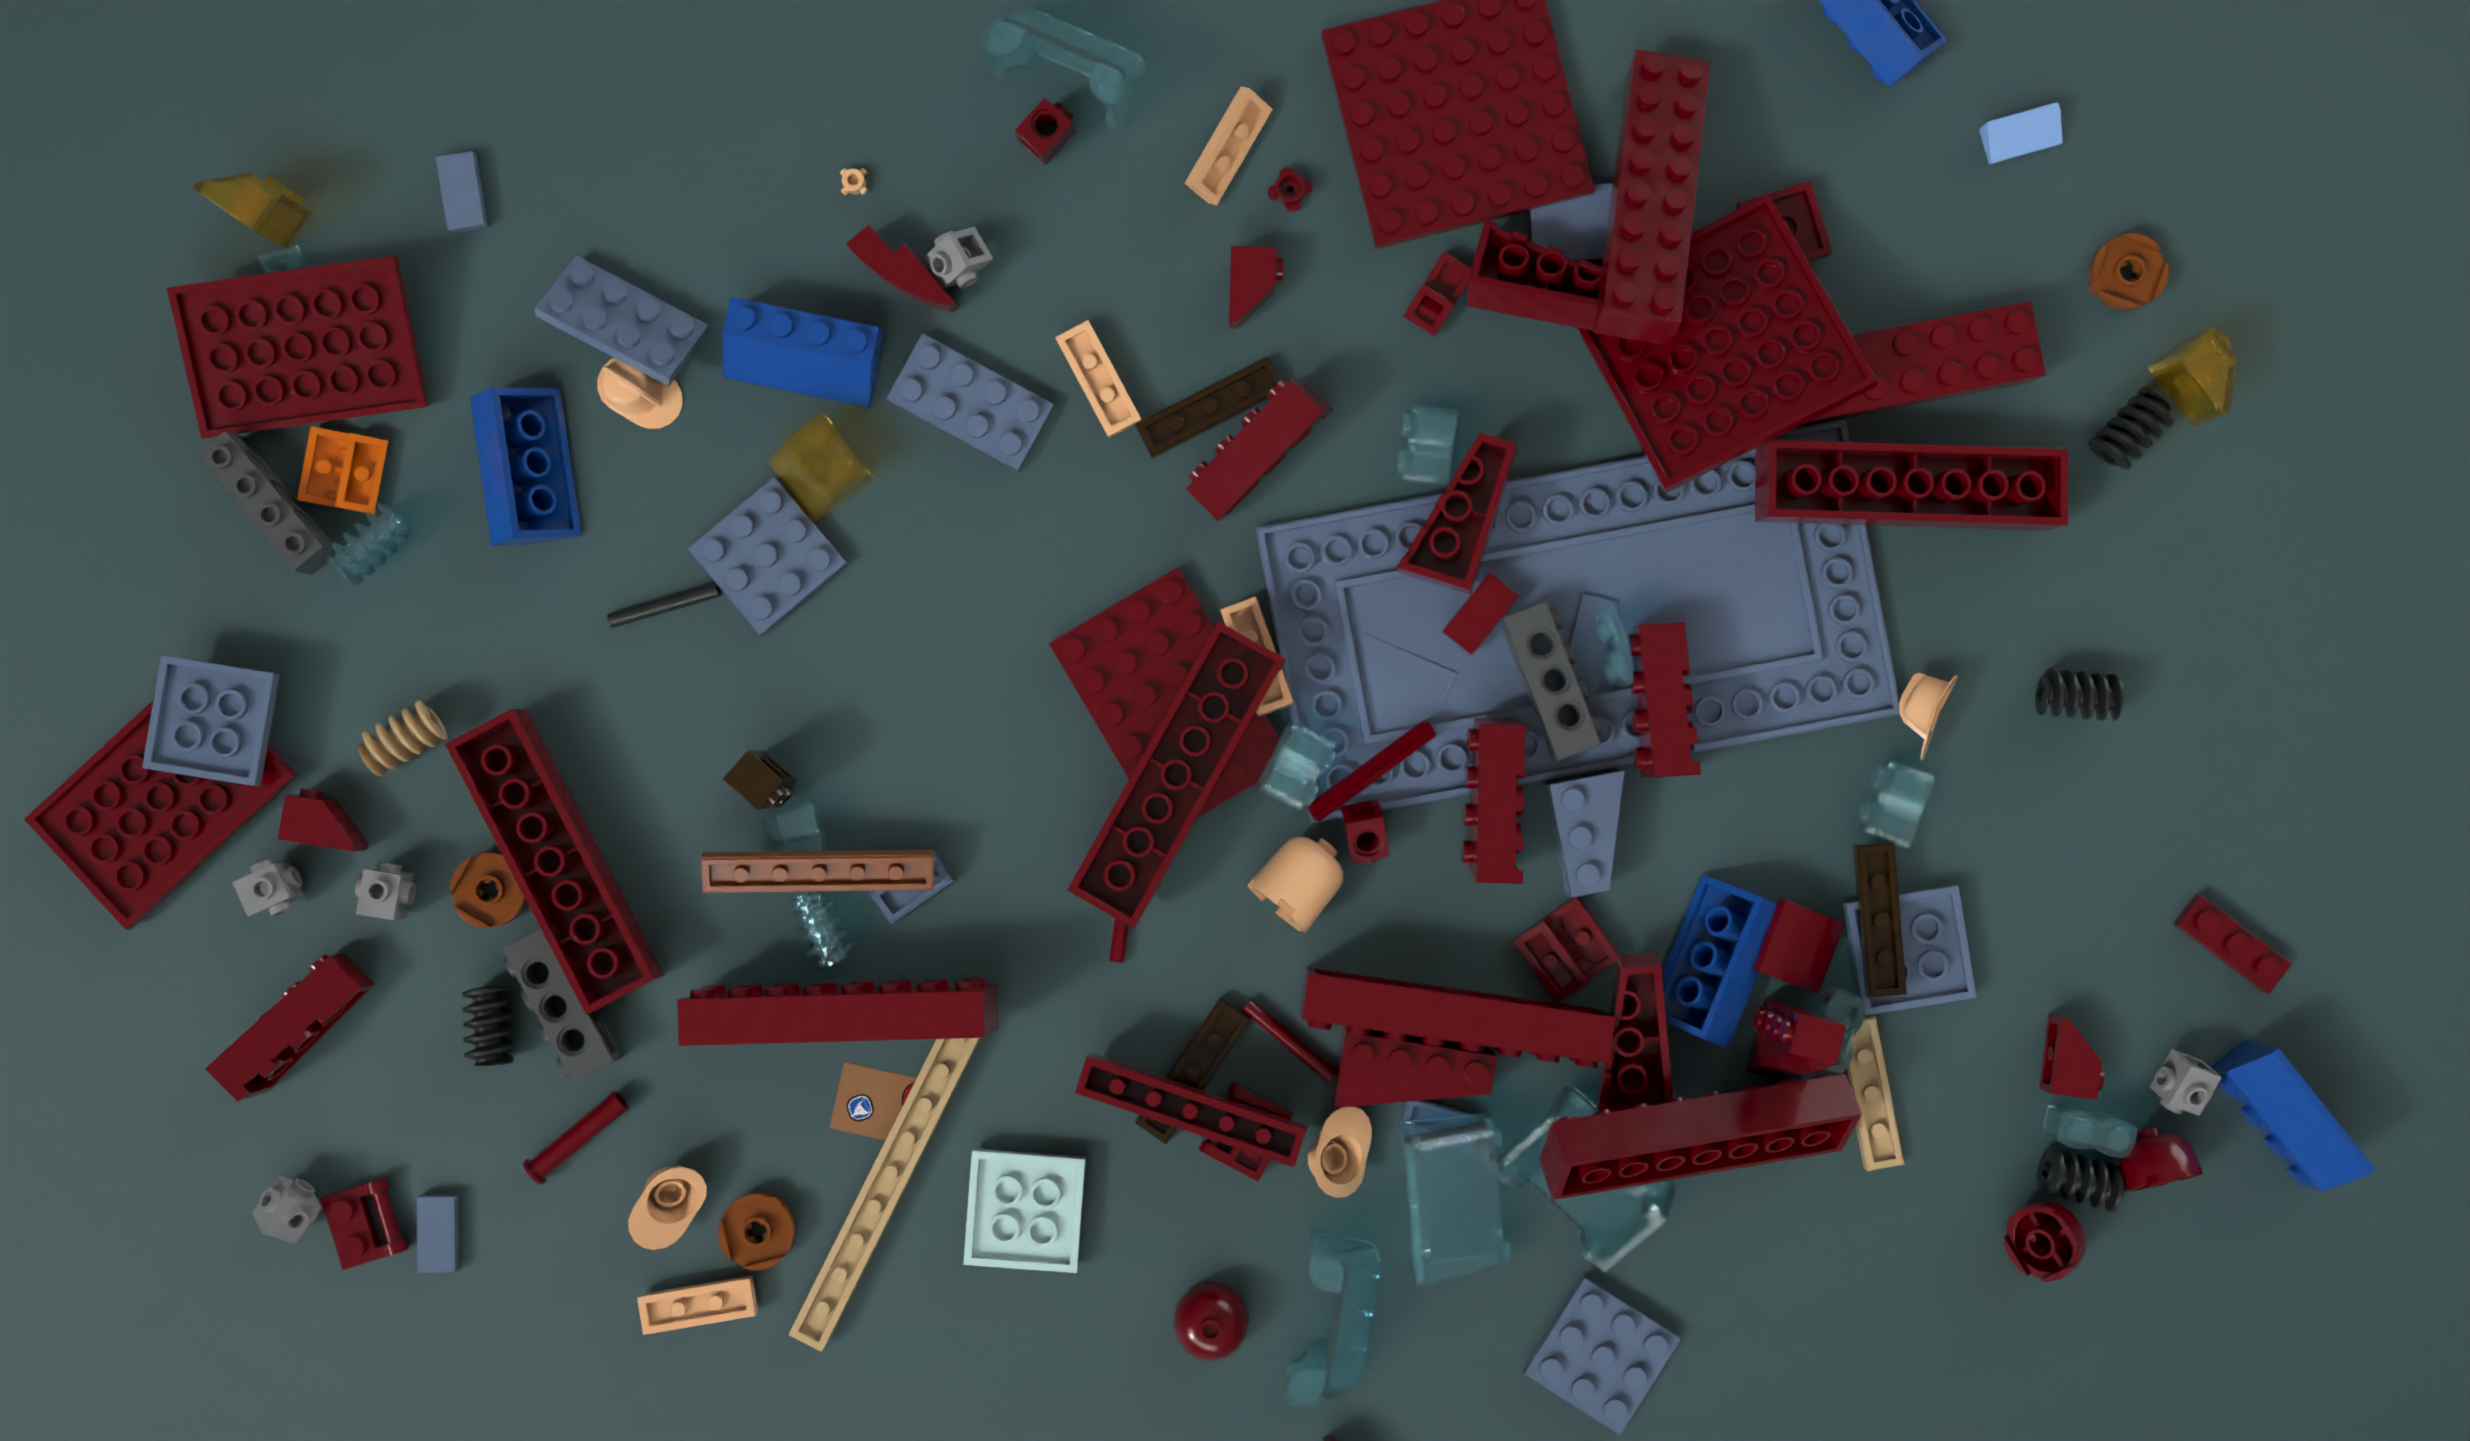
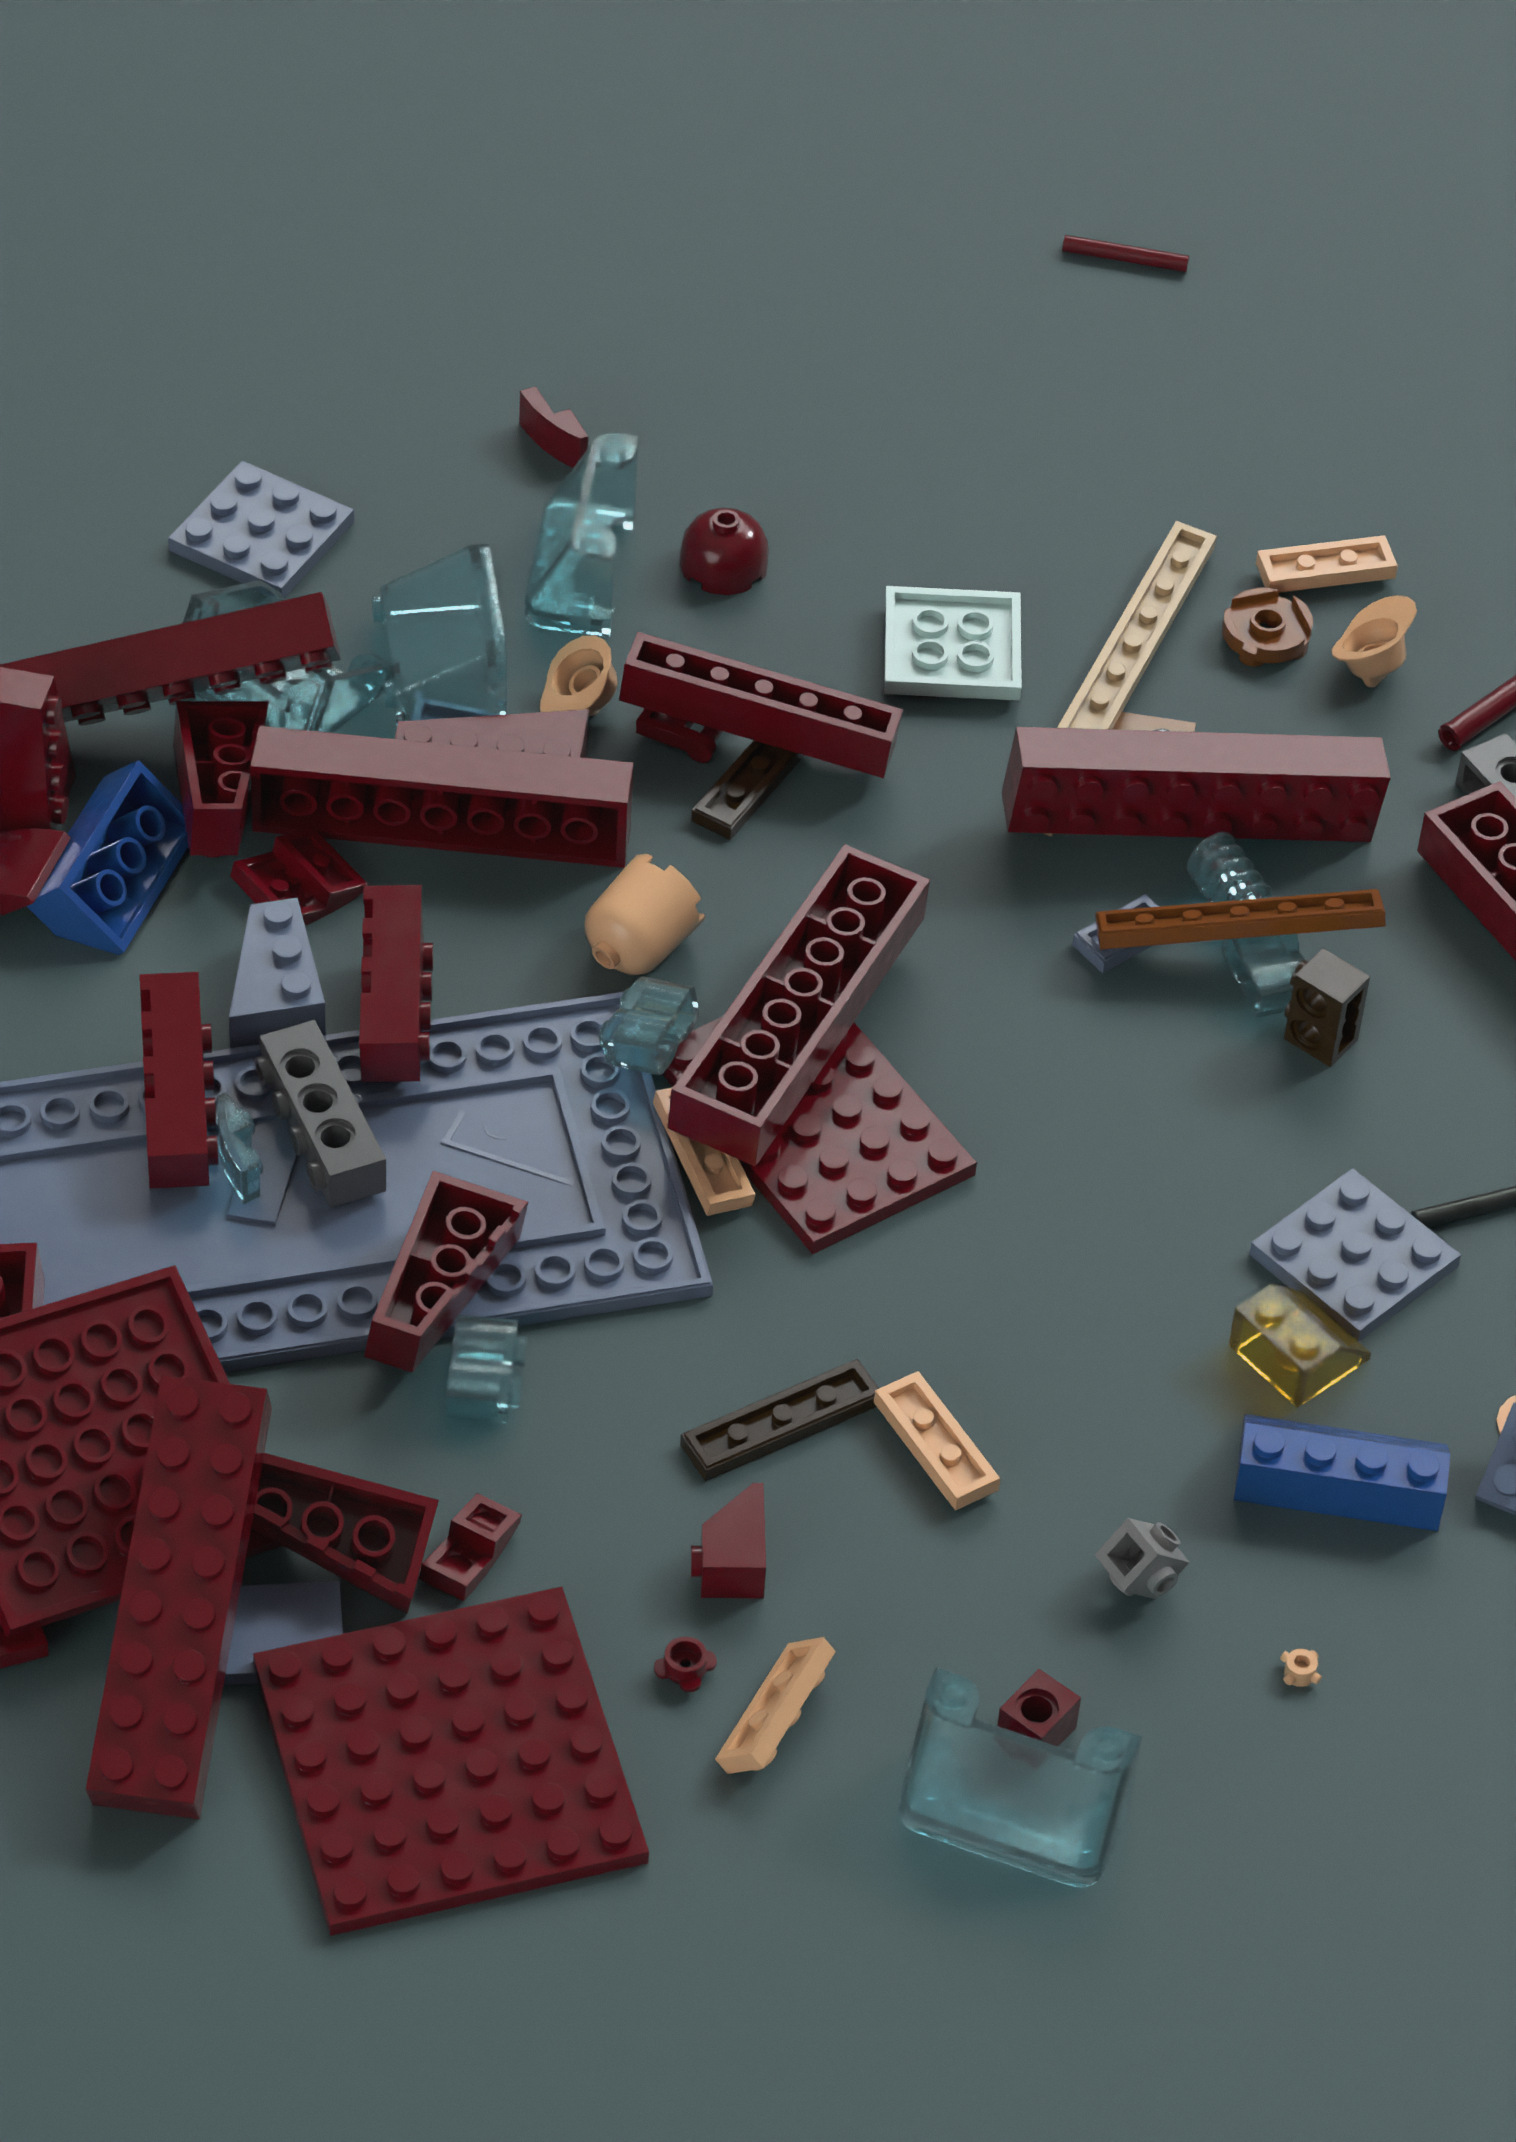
camera: 170 degrees right, 40 degrees down
dark red slope [846,225,958,313] -> none
sand blue plate [886,333,1055,472] -> none
dark red wedge [1186,379,1333,521] -> none
dark red bar [1242,999,1337,1083] -> none
dark red axle [1307,720,1436,821] -> none
dark red brick [1341,799,1389,863] -> none
dark red tile [1442,573,1519,655] -> none

